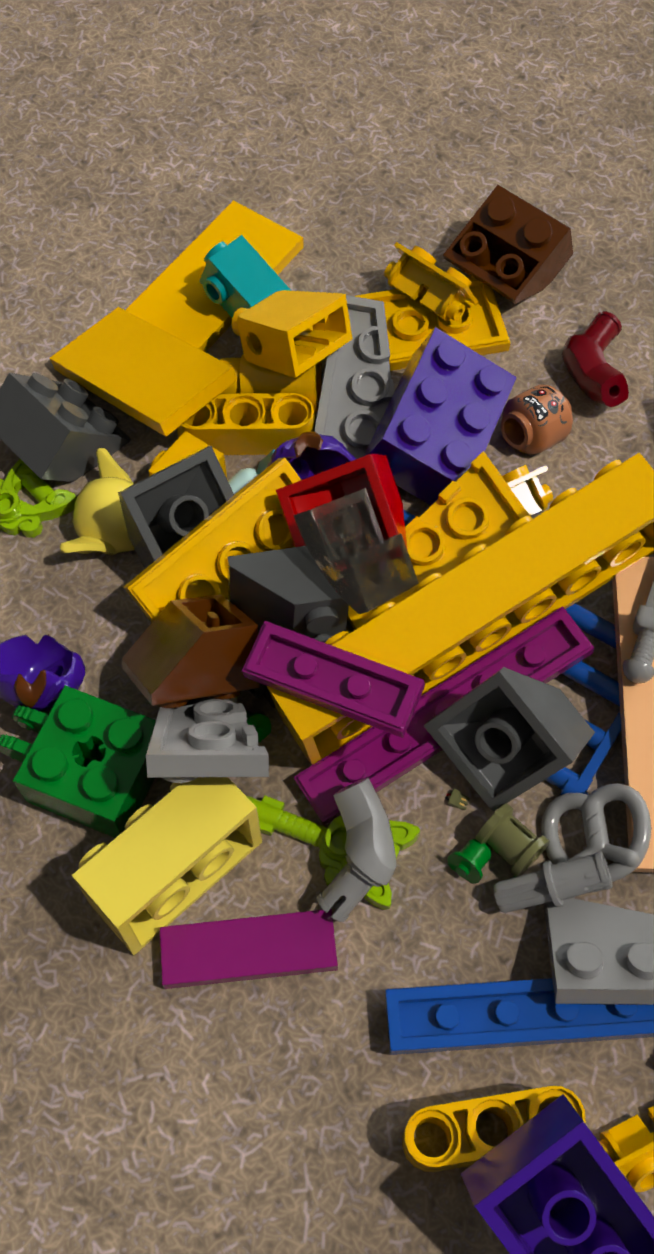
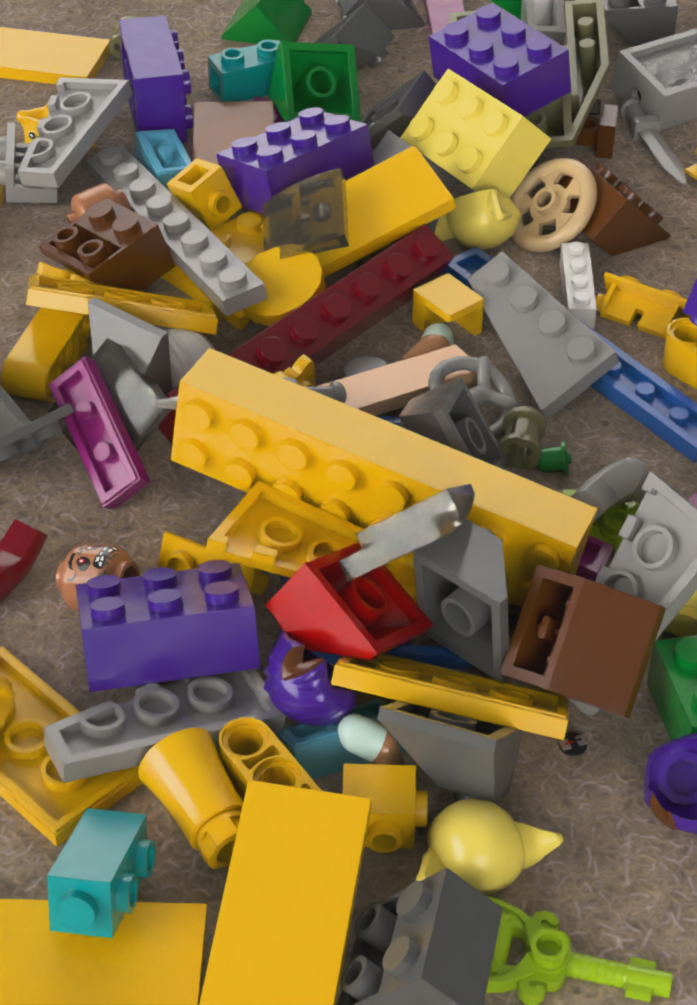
camera: 125 degrees left, 20 degrees down
yellow torso [232,290,353,378] -> none
magenta tile [242,621,425,738] -> none
light grey axle [494,851,613,913] -> none

